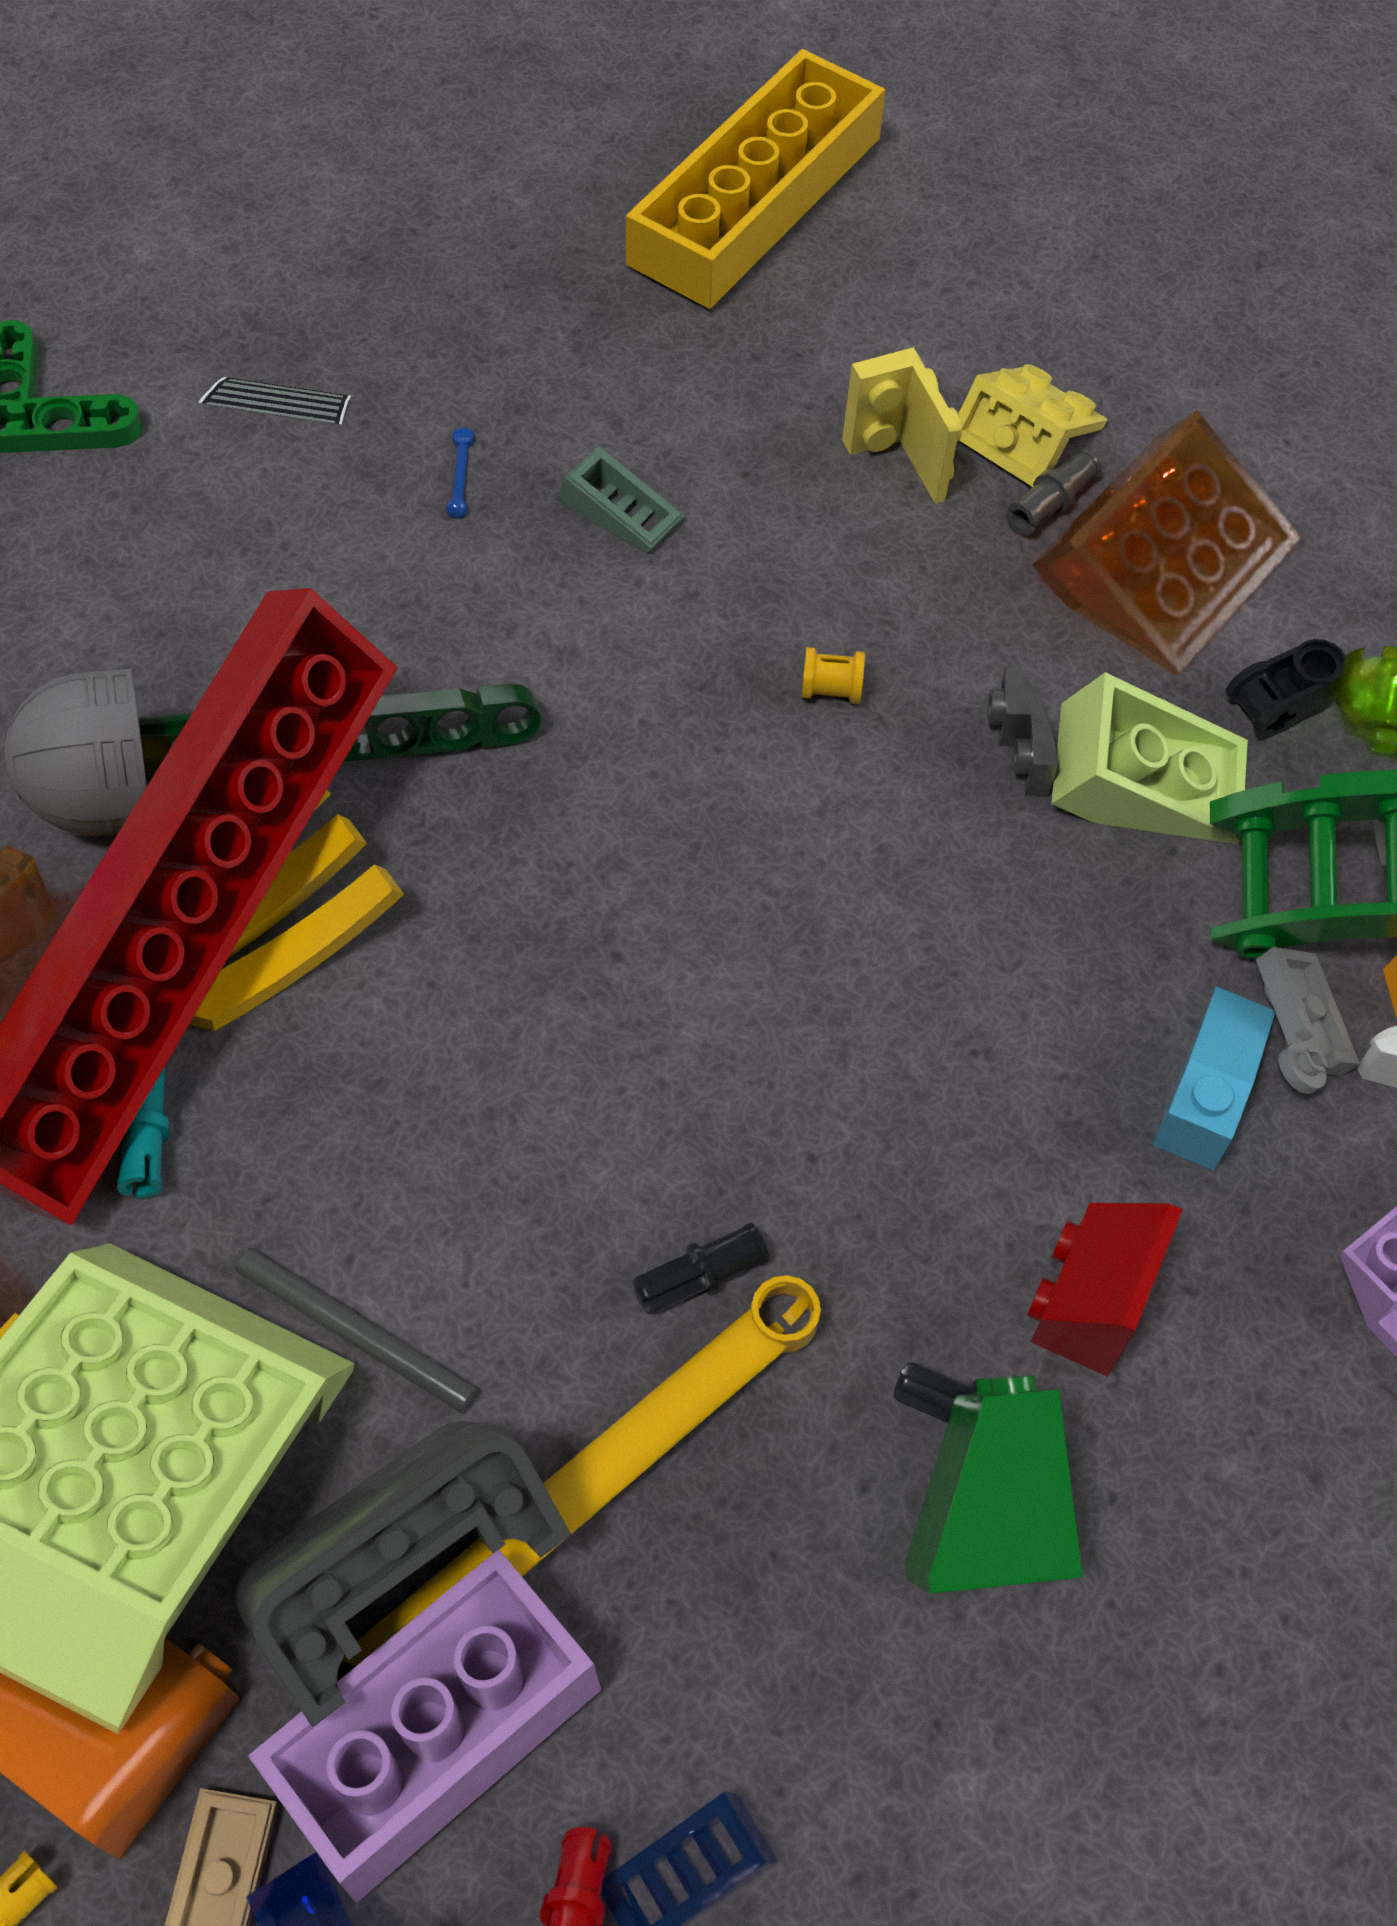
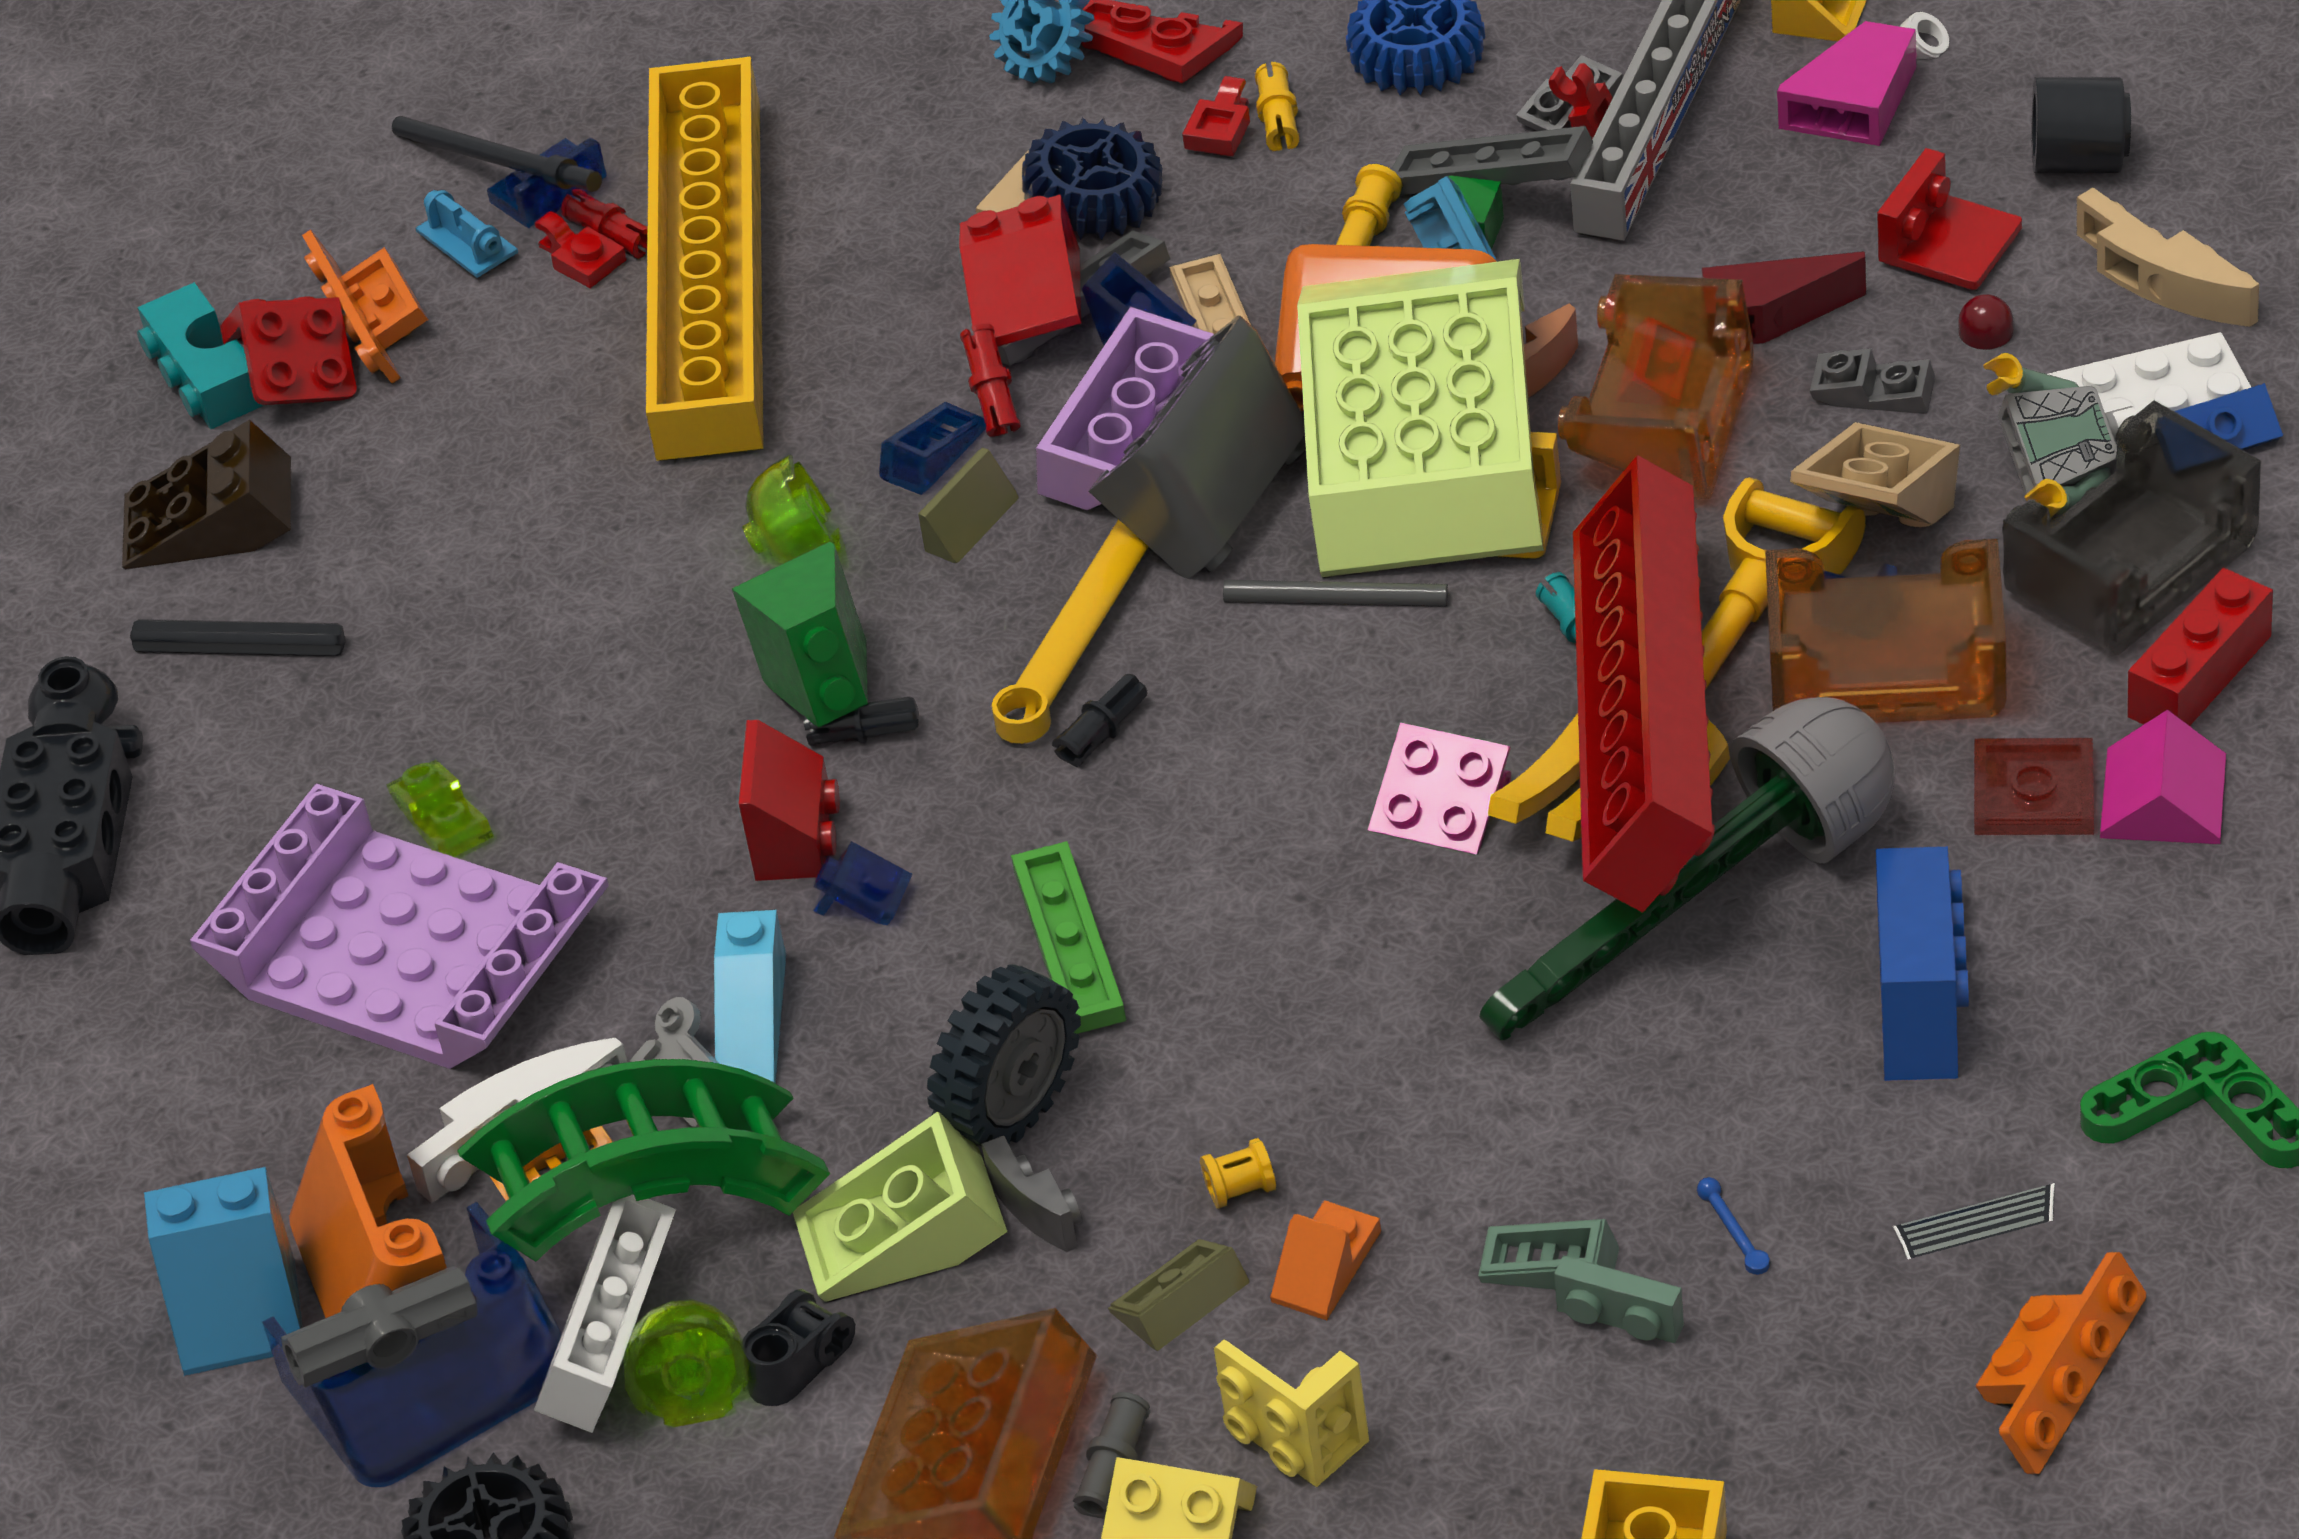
camera: 165 degrees right, 15 degrees down
none -> clear neon green cylinder [742,454,845,564]
none -> clear blue bracket [813,841,912,925]
none -> olive slope [918,447,1019,563]
none -> black wheel [927,964,1081,1146]
none -> bright green plate [1011,841,1126,1034]
none -> olive slope [1108,1239,1249,1351]
none -> orange slope [1270,1200,1381,1321]
none -> hinge [1368,723,1511,855]
none -> sand green plate [1554,1255,1684,1343]
none -> blue wedge [1876,846,1969,1081]
none -> orange bracket [1976,1252,2146,1474]

